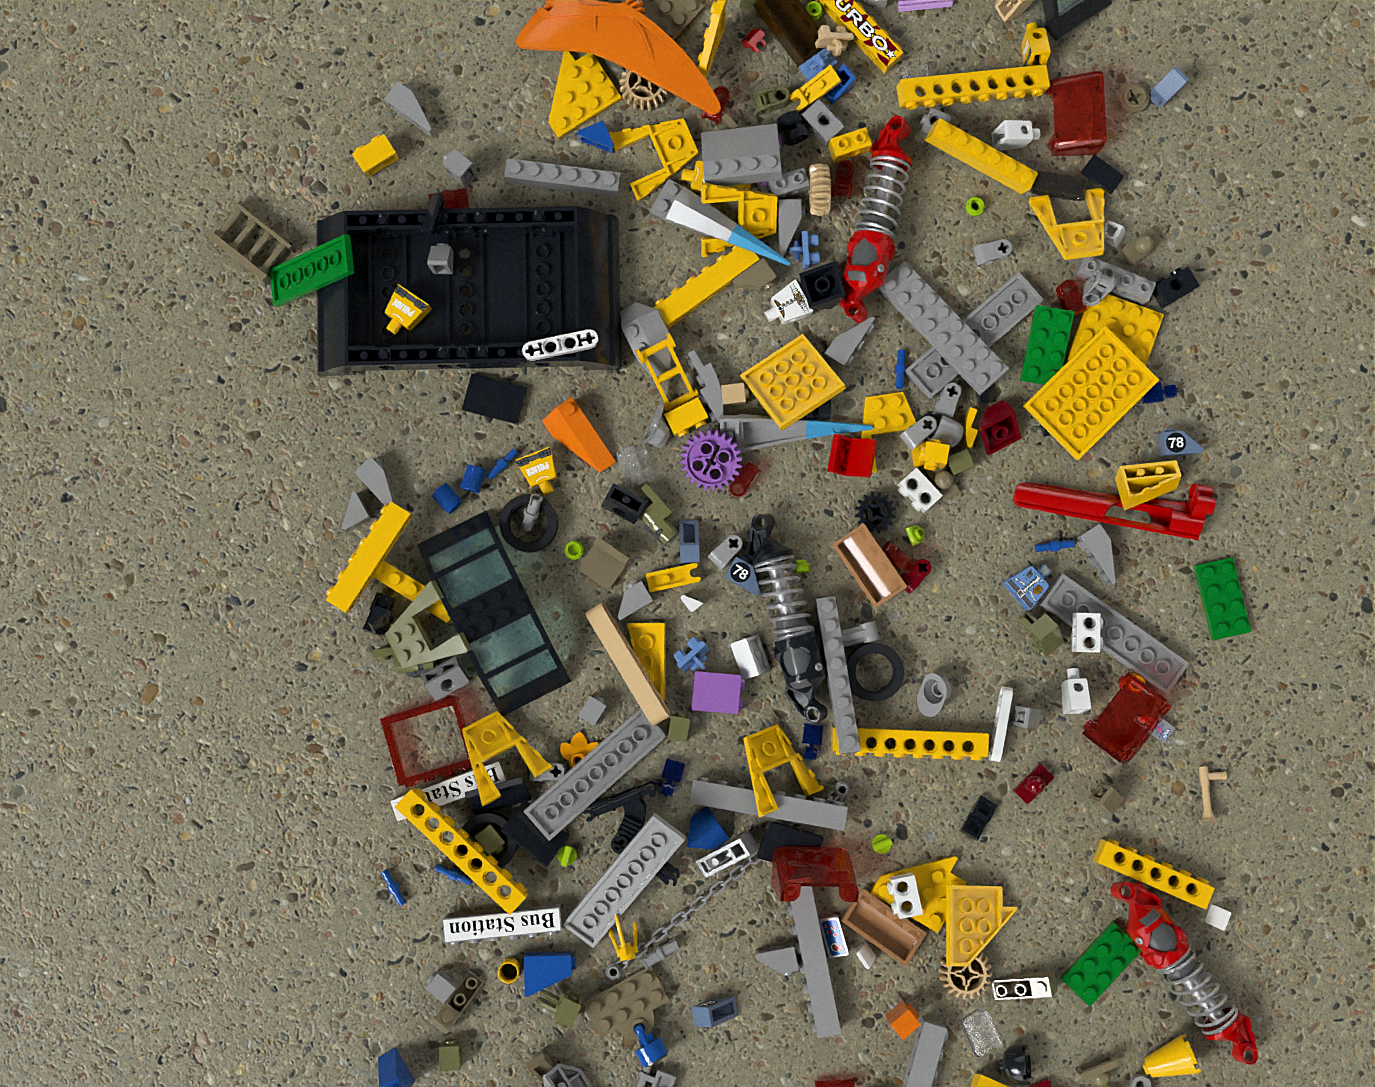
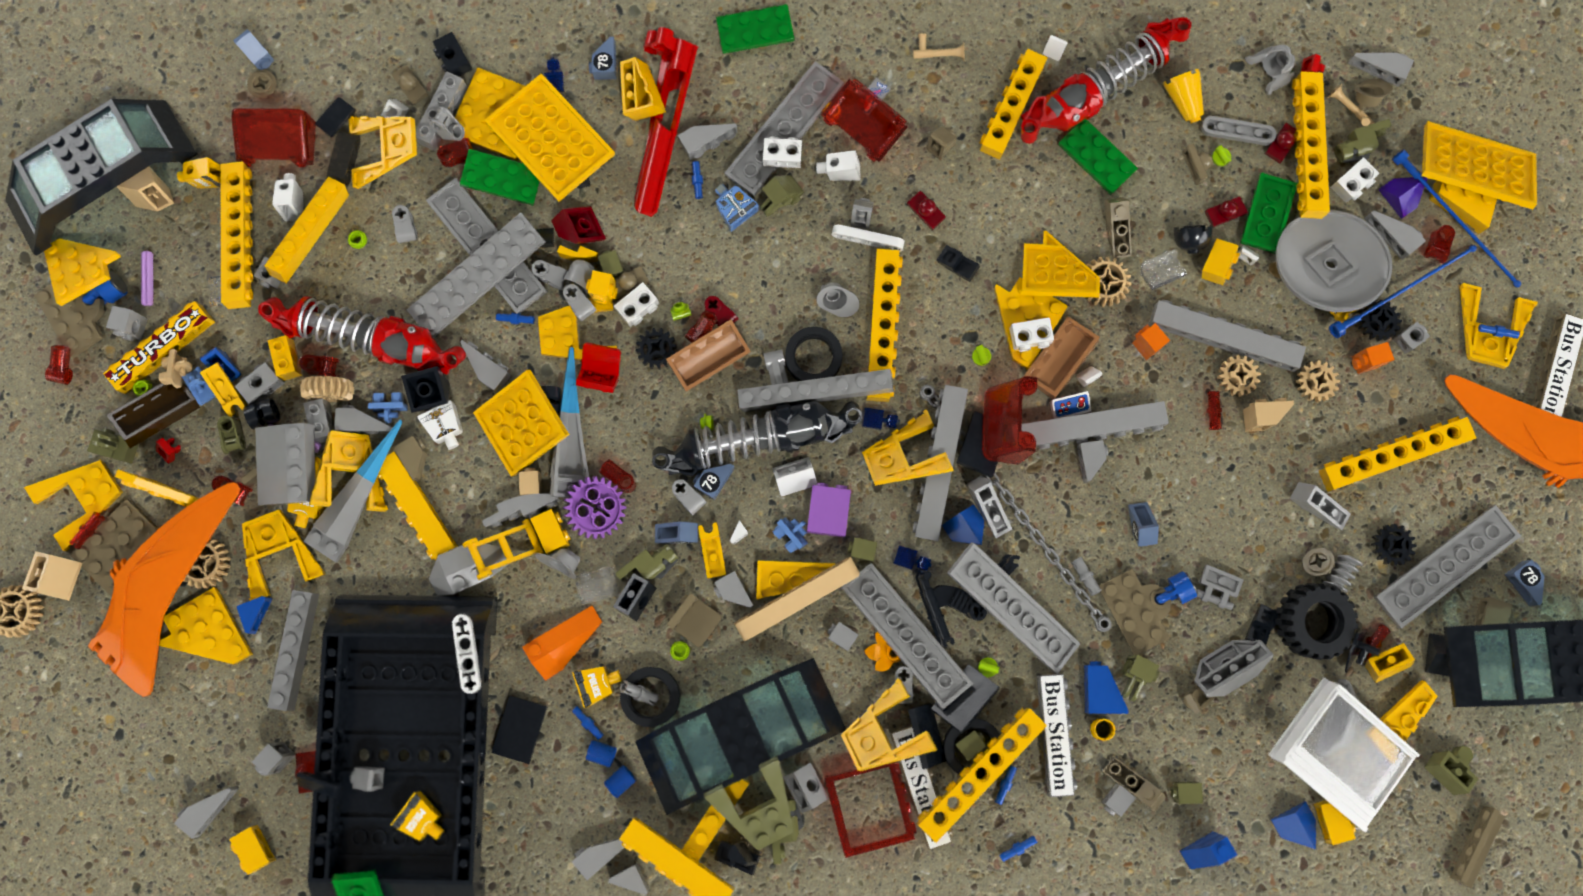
camera: 85 degrees left, 5 degrees down
yellow plant [608,915,638,962] -> none

